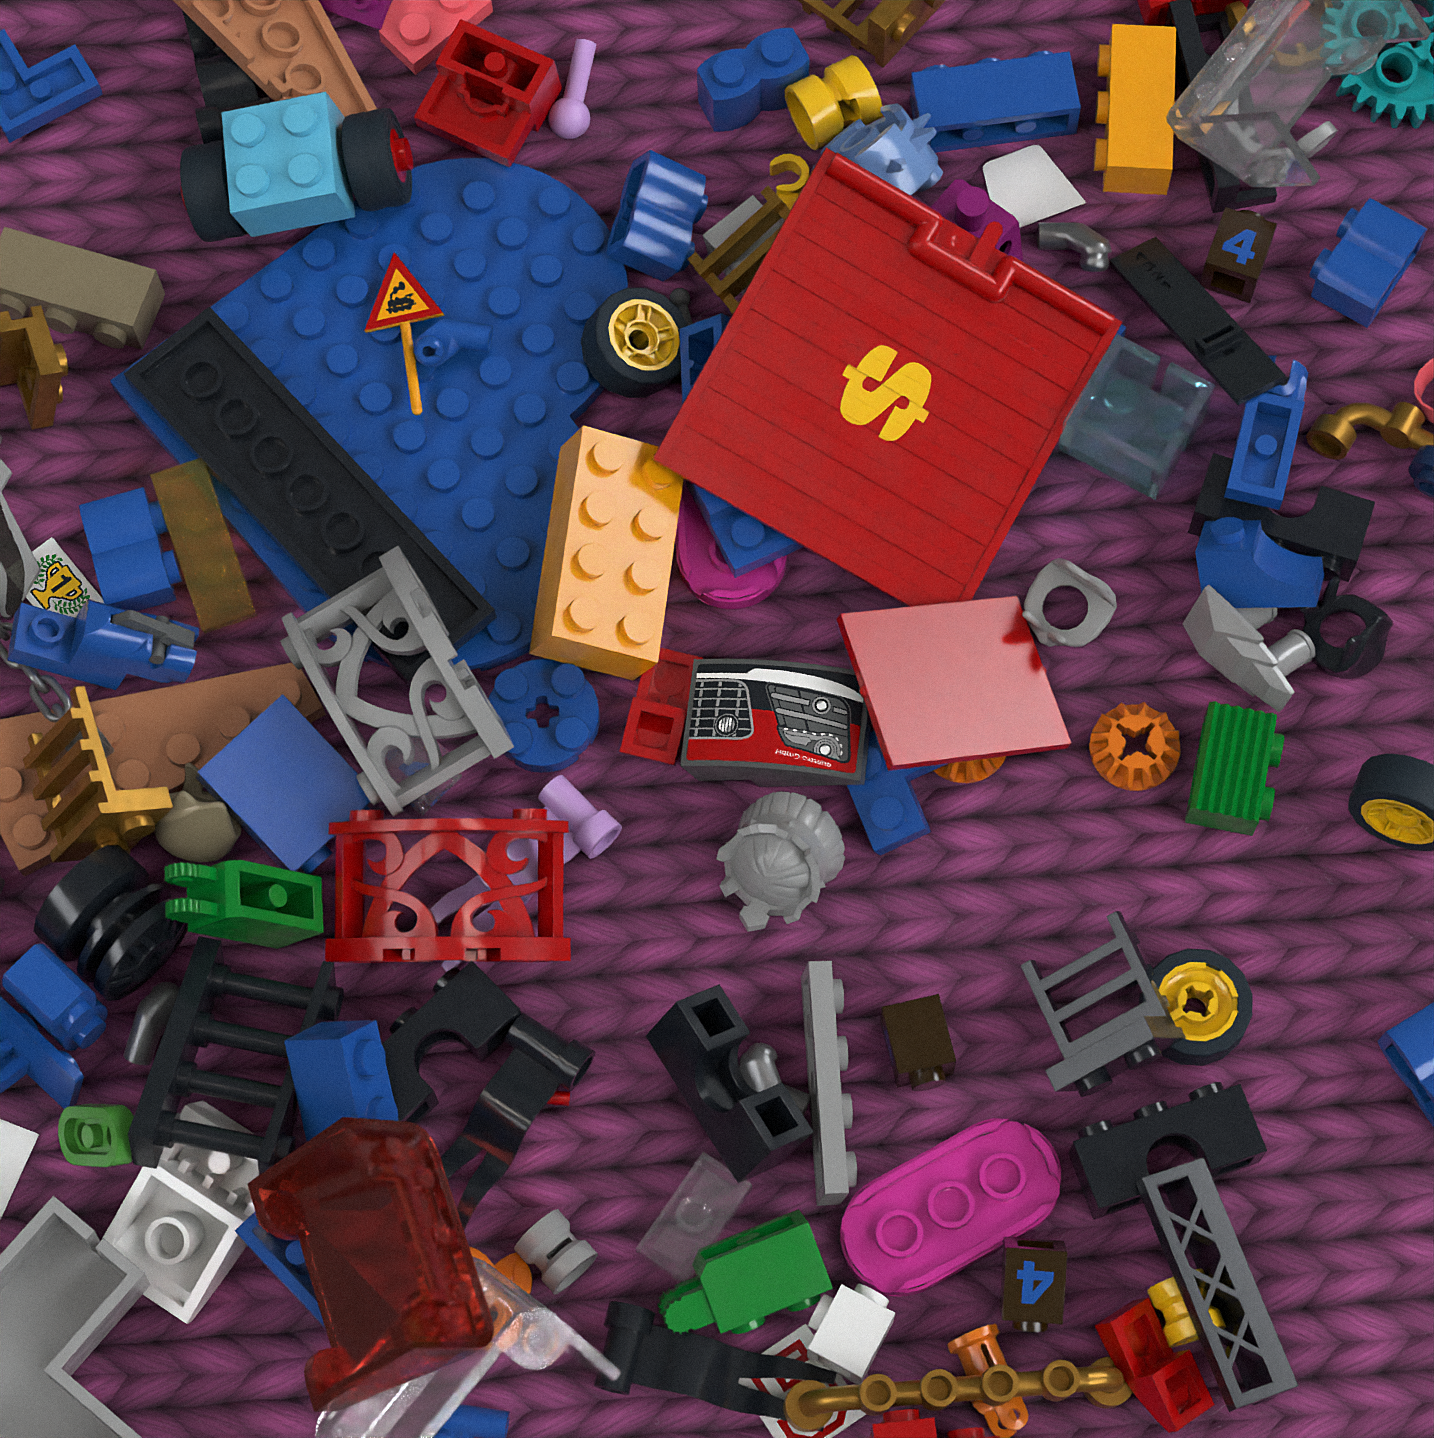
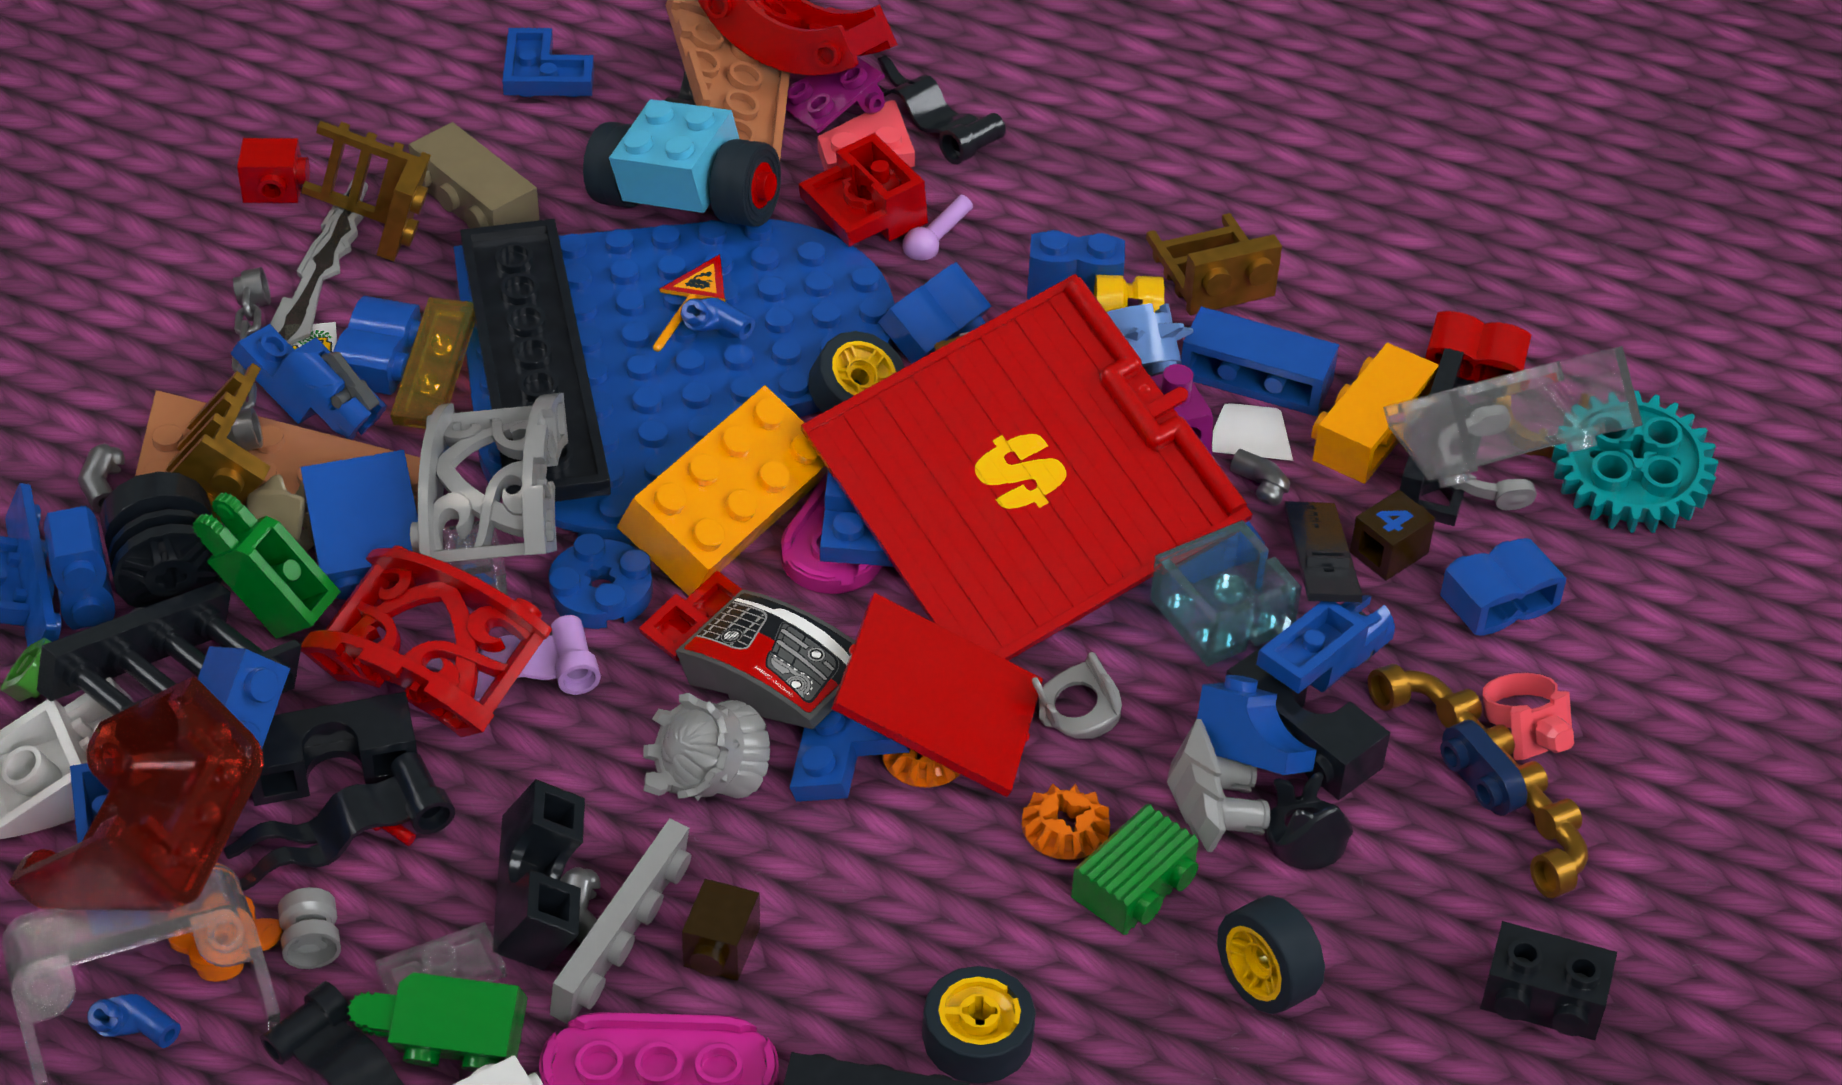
camera: 25 degrees right, 25 degrees down
black plate [1021,911,1186,1097] -> none

